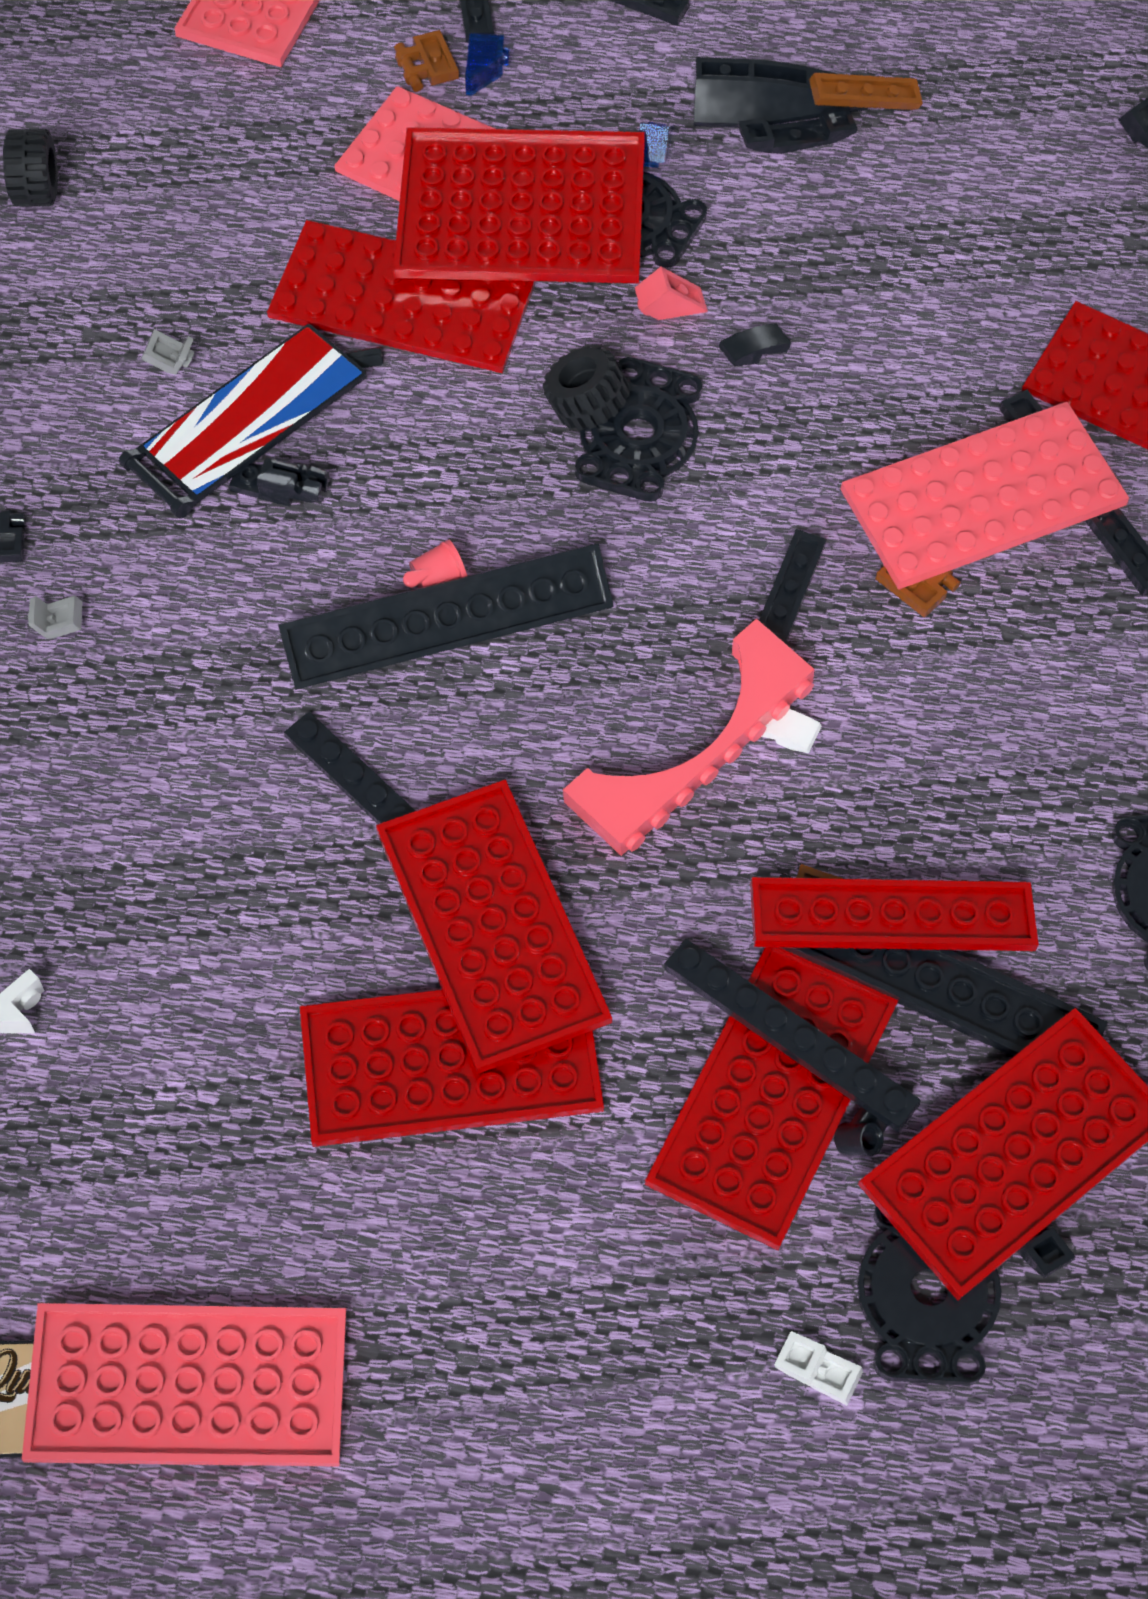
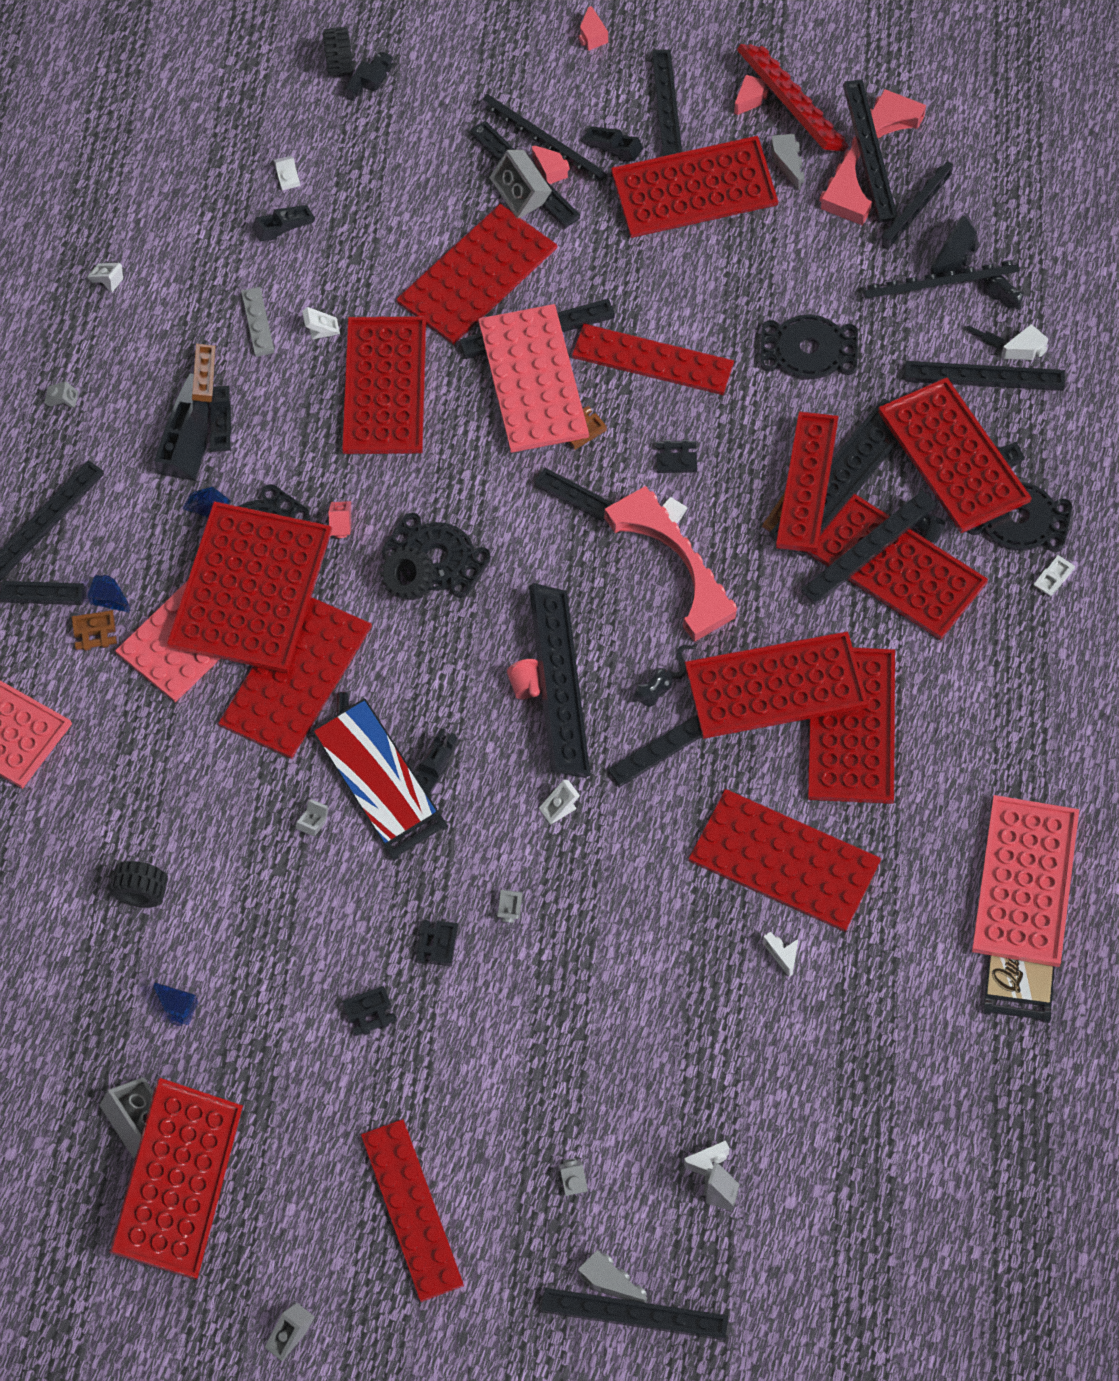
camera: 75 degrees left, 0 degrees up
black slope [718,323,791,366] -> none
none -> light grey plate [241,287,275,357]
none -> white slope [302,307,340,339]
none -> red plate [343,316,426,454]
none -> white slope [539,780,580,824]
none -> red plate [572,324,734,396]
none -> black animal [632,643,697,707]
none -> black plate [656,439,697,473]
none -> red plate [689,789,882,932]

